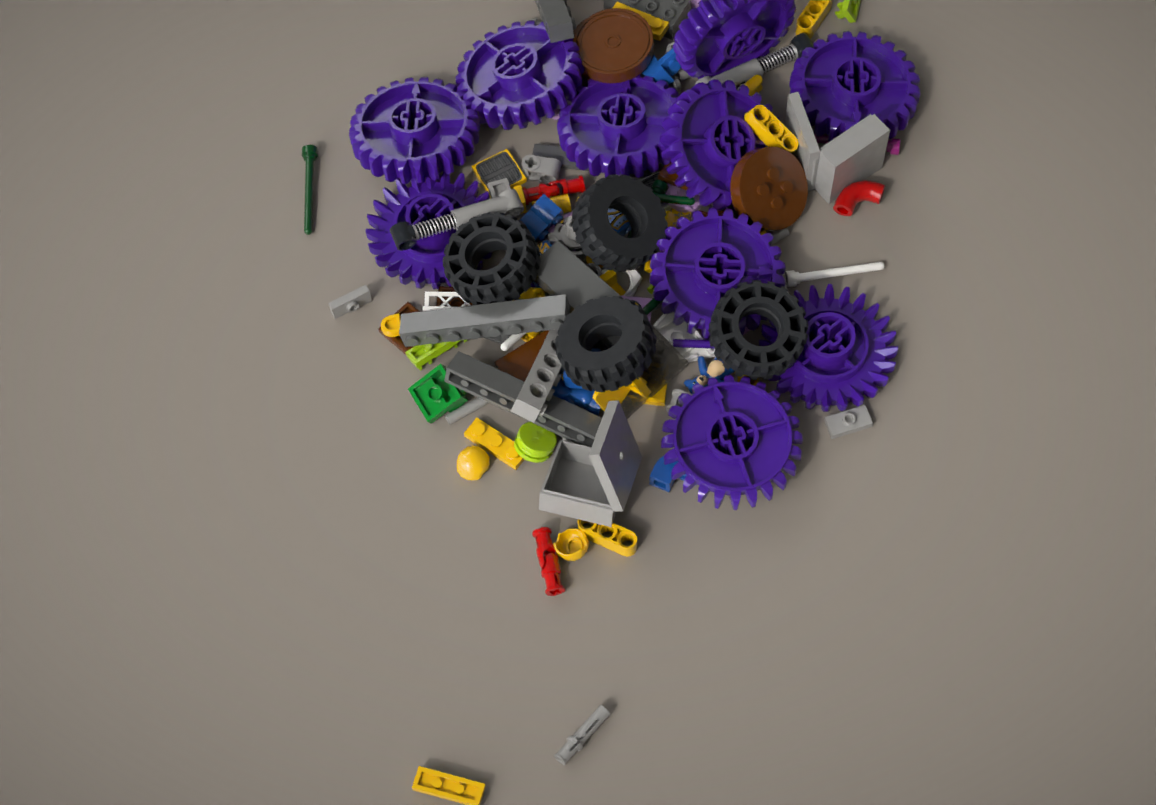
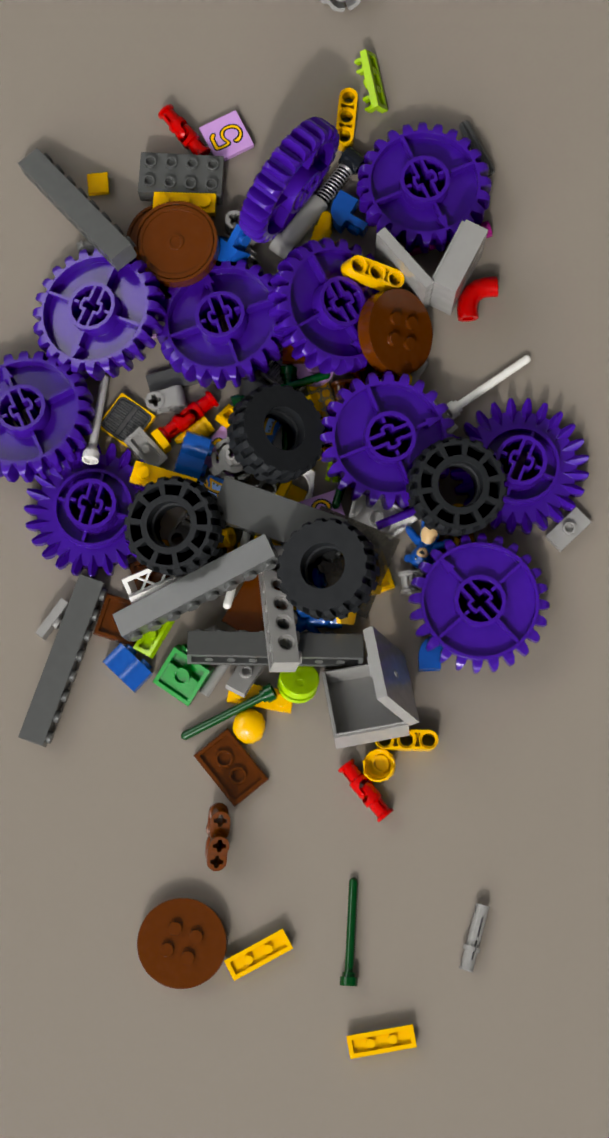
camera: 25 degrees left, 15 degrees up
yellow tile [381,313,401,337] -> none
piece [390,189,524,251] -> none
none -> dark grey brick [18,574,108,747]
none -> white piece [82,374,109,465]
none -> blue brick [103,643,153,693]
none -> reddish brown brick [137,898,227,989]
none -> dark green piece [181,683,278,740]
none -> reddish brown tile [194,728,269,807]
none -> reddish brown axle [205,803,230,871]
none -> yellow plate [224,929,293,981]
none -> light grey plate [225,665,265,698]
none -> blue brick [331,189,368,237]
none -> dark green piece [340,878,358,986]
none -> dark grey axle [459,120,495,177]

